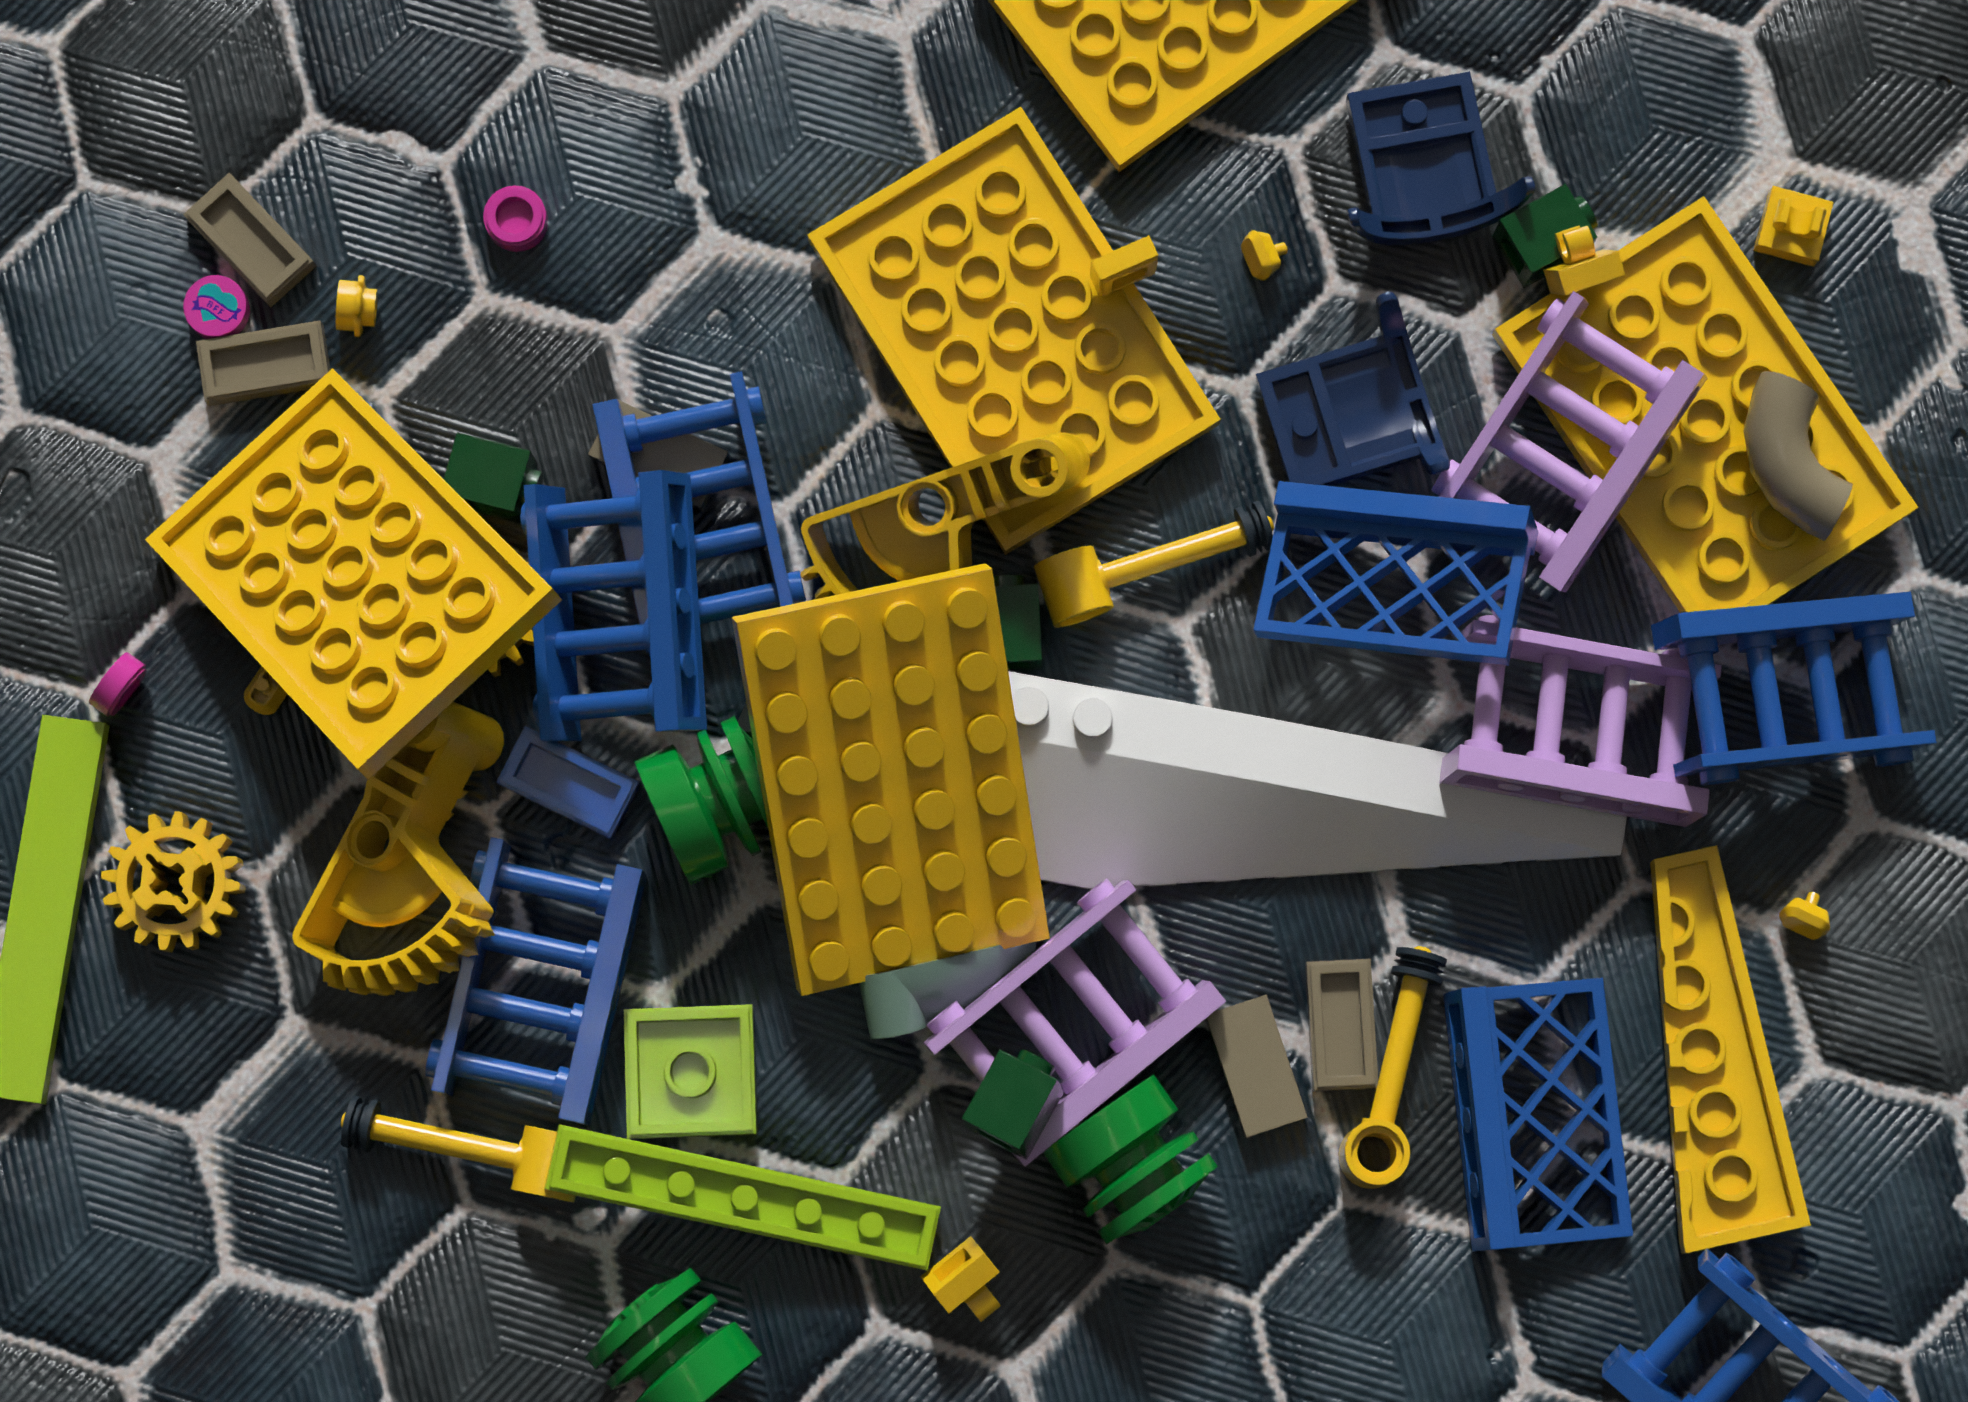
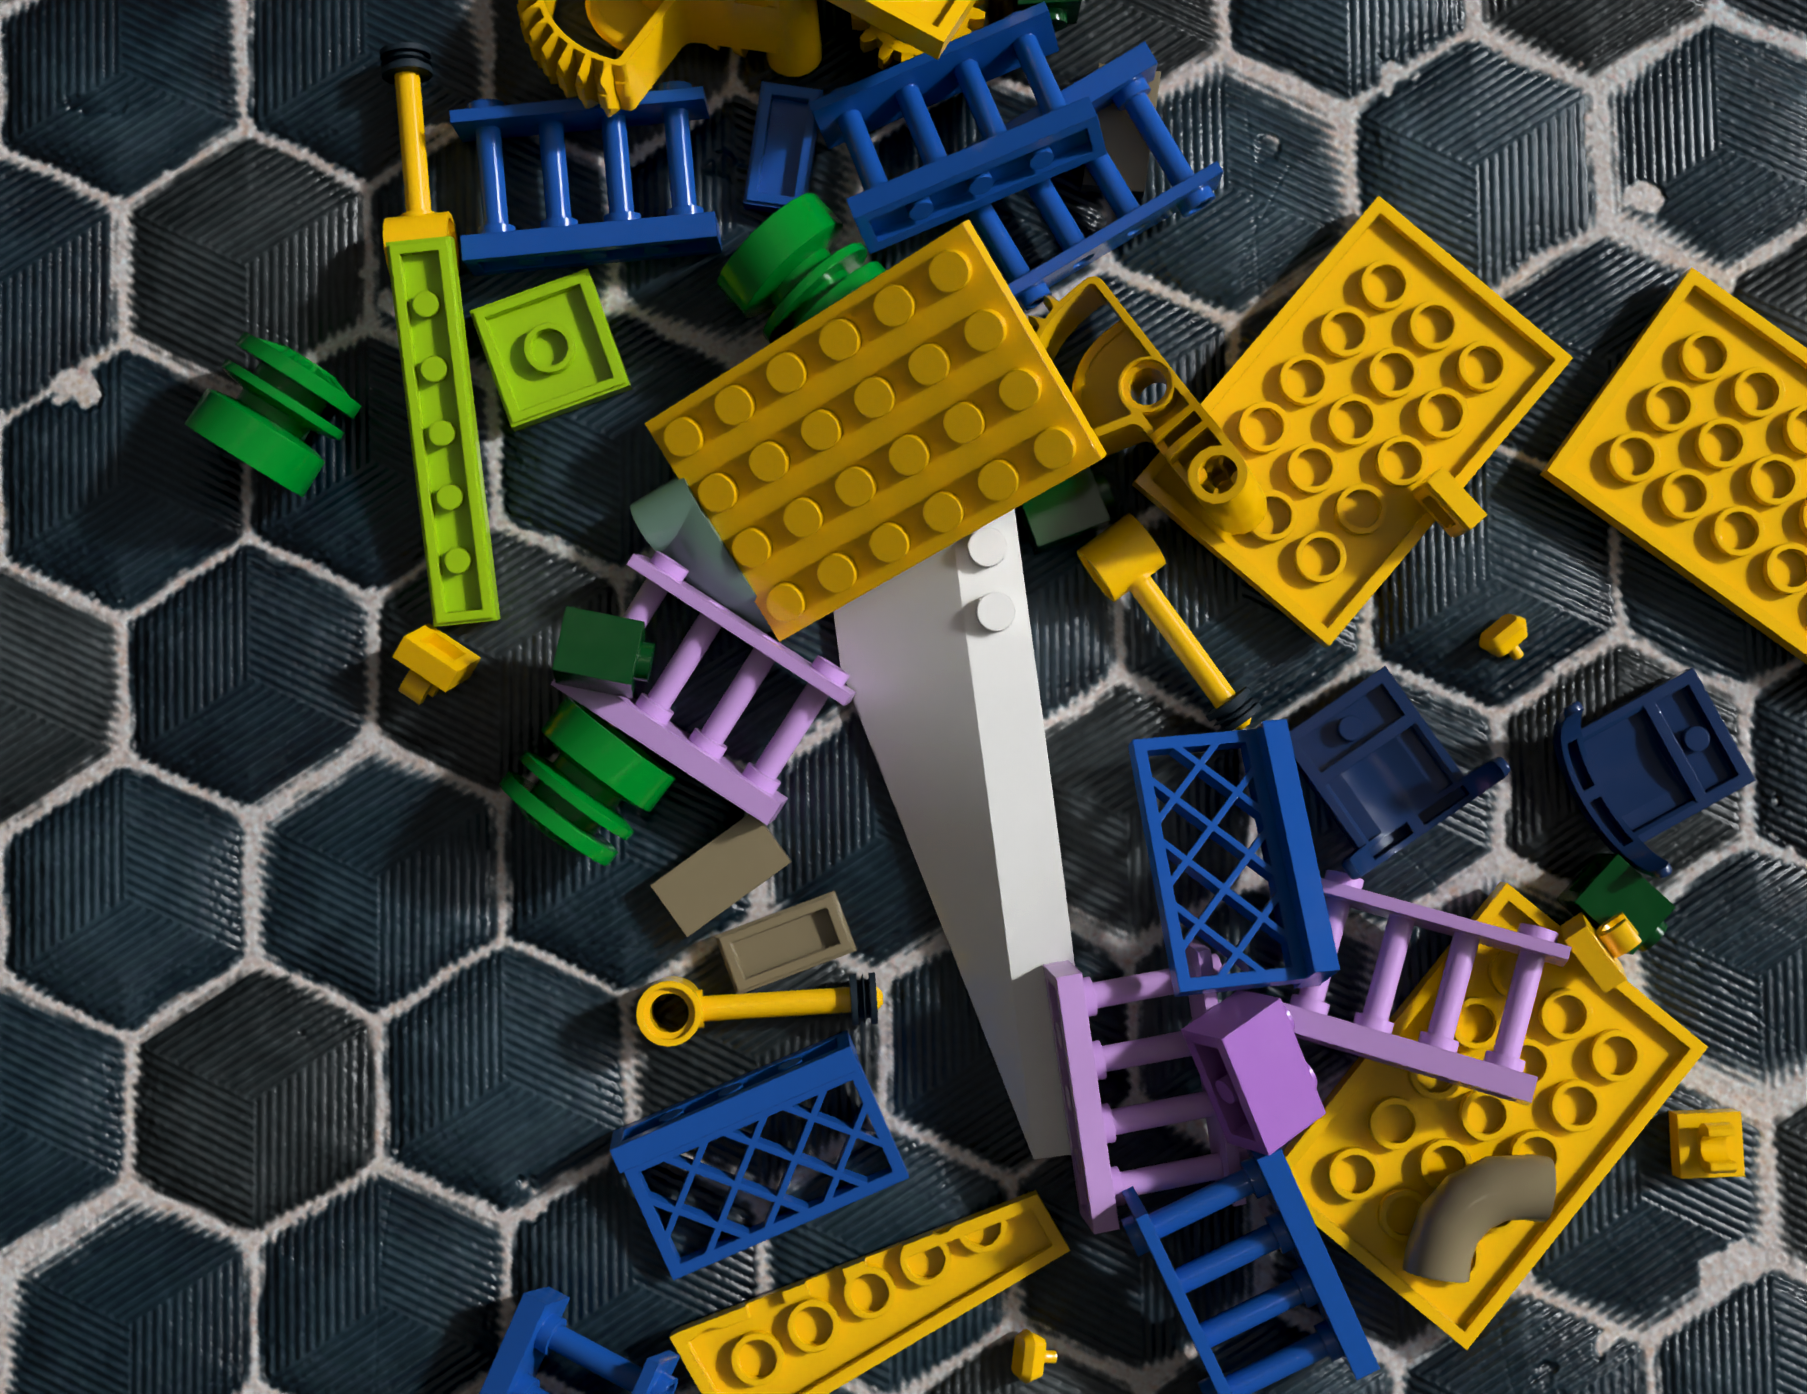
camera: 70 degrees right, 5 degrees up
none -> medium lavender brick [1181,990,1326,1156]

